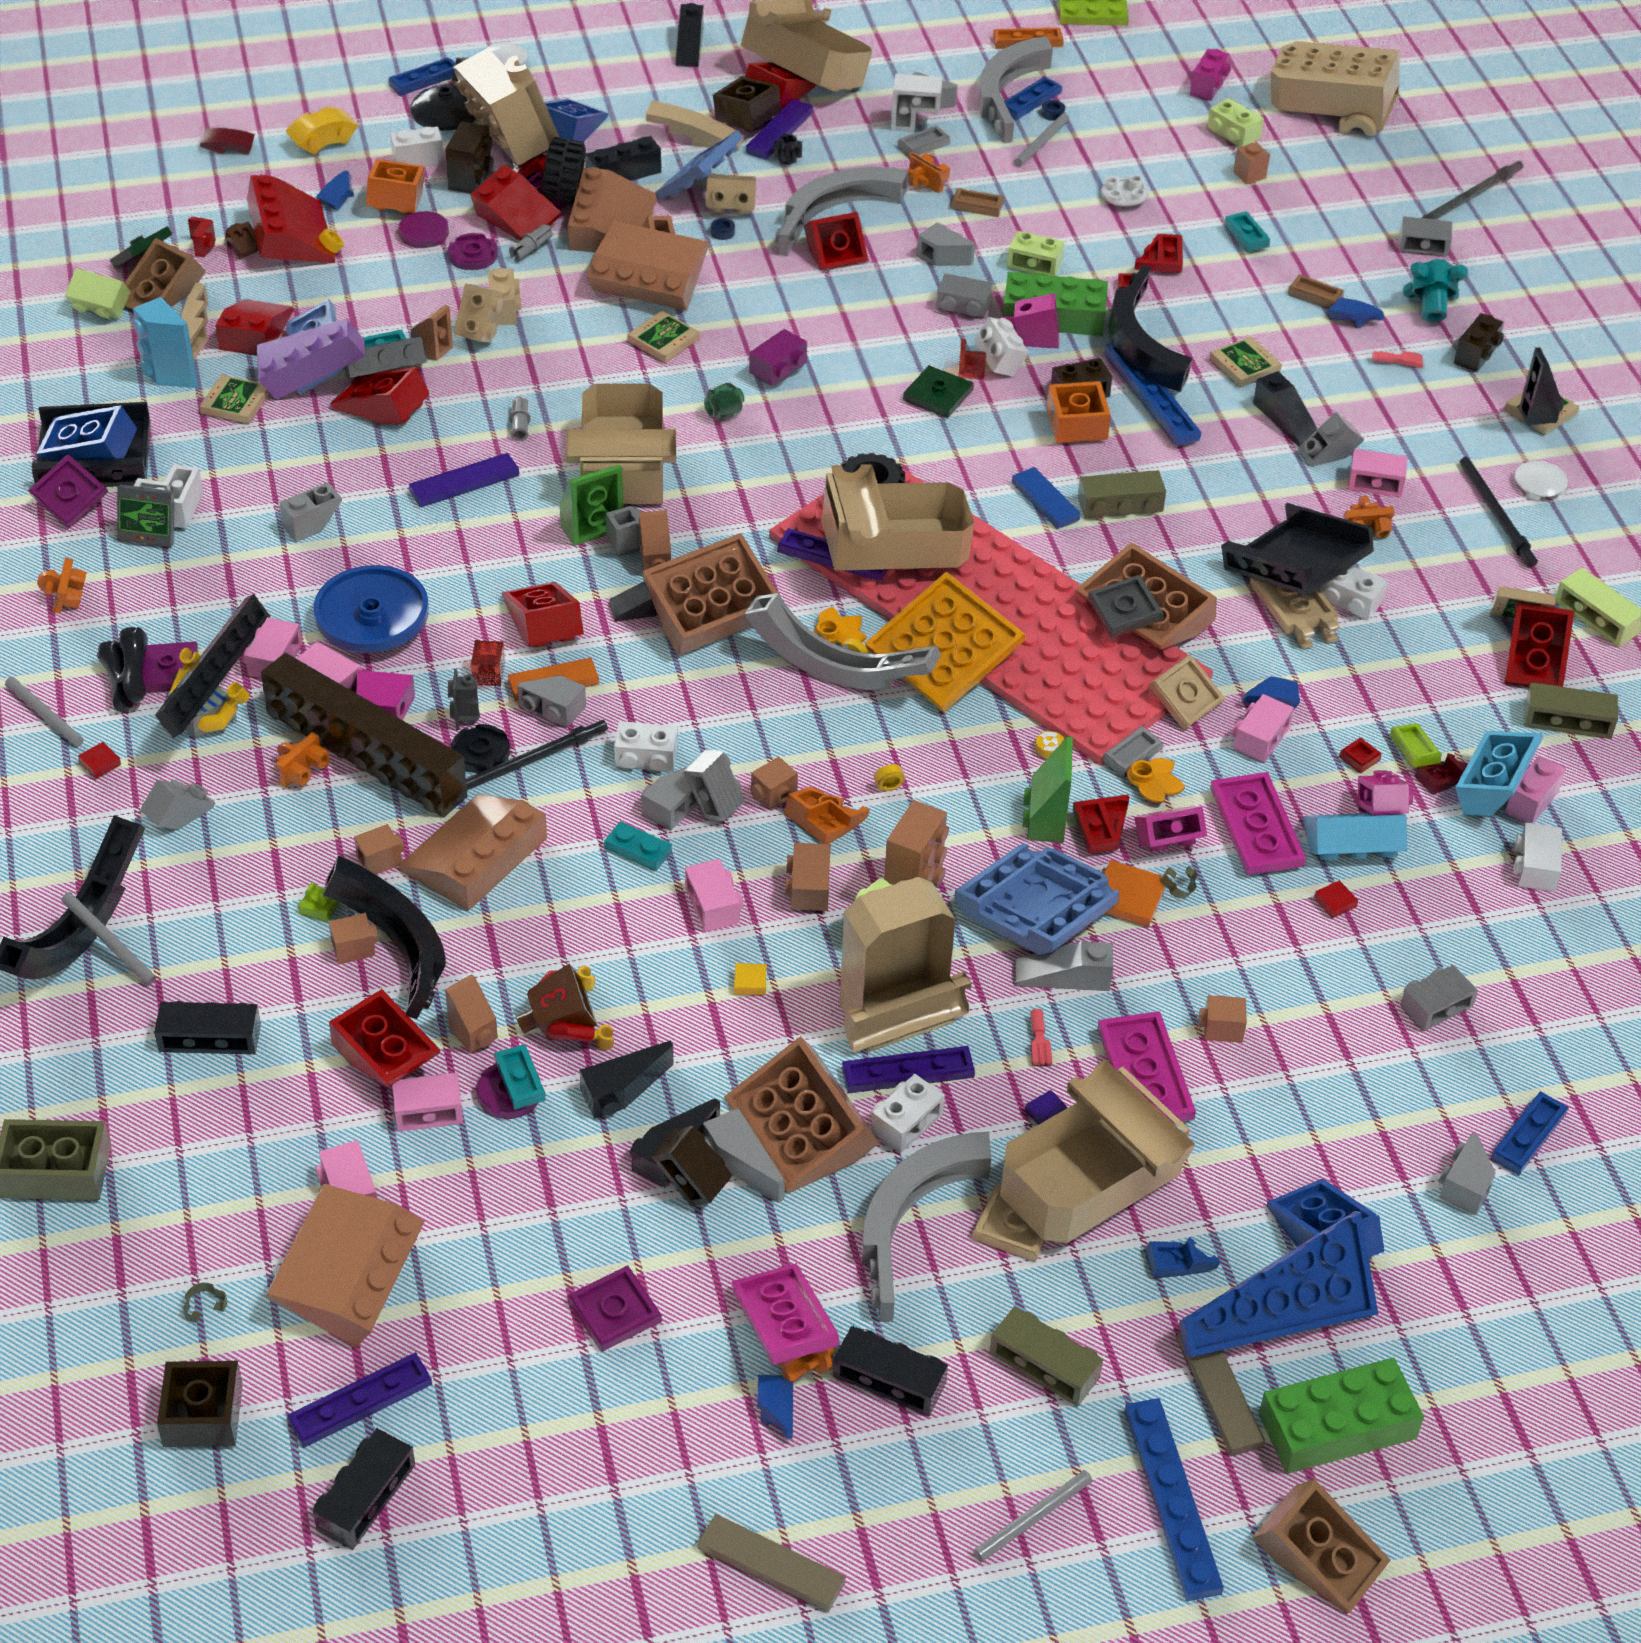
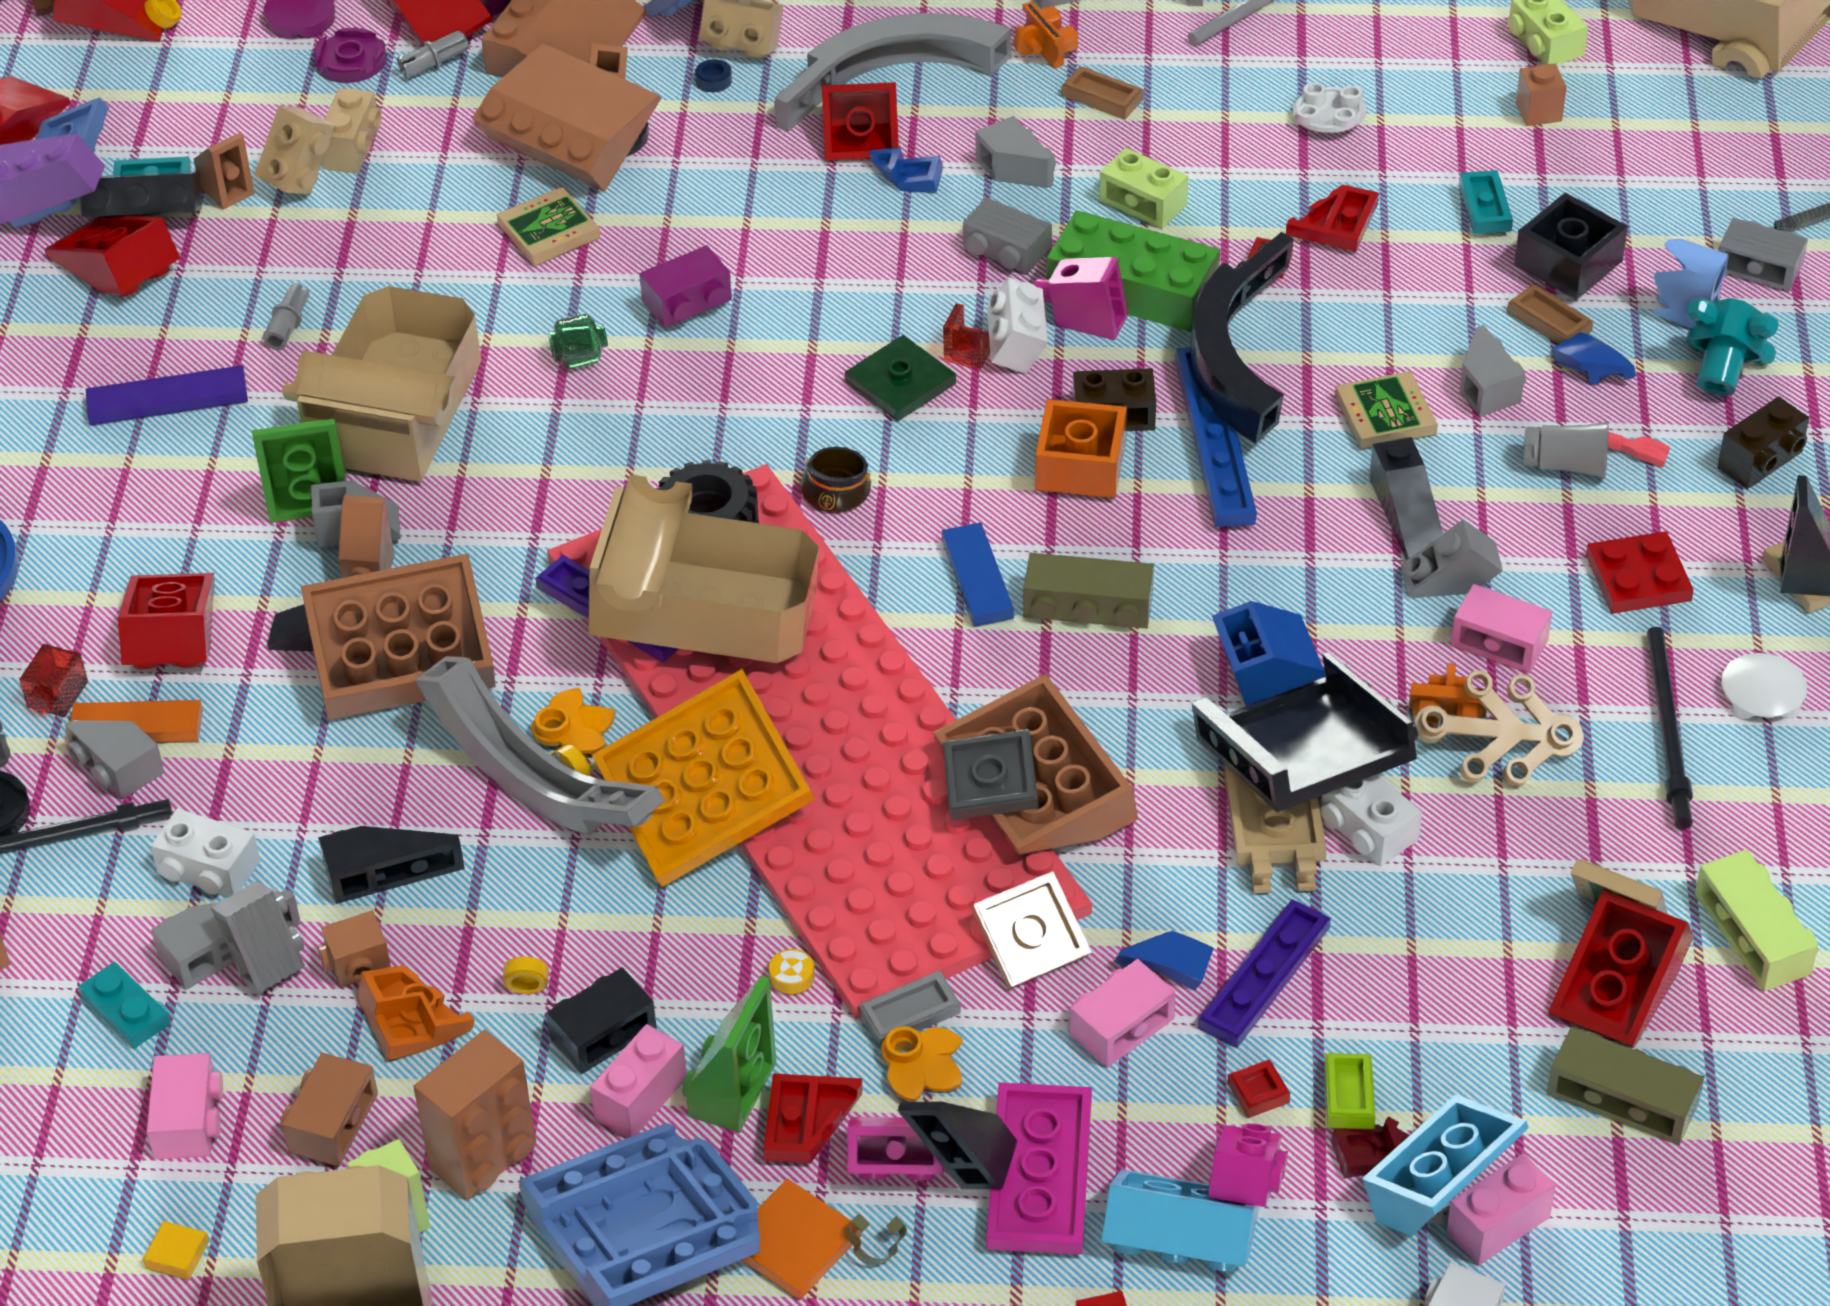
camera: 20 degrees right, 0 degrees up
none -> black slope [318,826,465,904]
none -> black brick [546,967,657,1075]
none -> bright pink brick [590,1024,687,1138]
none -> piece [800,446,872,513]
none -> blue slope [869,148,943,192]
none -> black slope [897,1101,1018,1189]
none -> dark purple tile [1198,899,1331,1048]
none -> blue slope [1212,601,1326,706]
none -> tan plant [1414,670,1583,787]
none -> light grey slope [1459,325,1526,417]
none -> black brick [1514,192,1628,300]
none -> light grey plant [1523,422,1609,479]
none -> red plate [1586,531,1694,614]
none -> light blue piece [1654,239,1728,329]

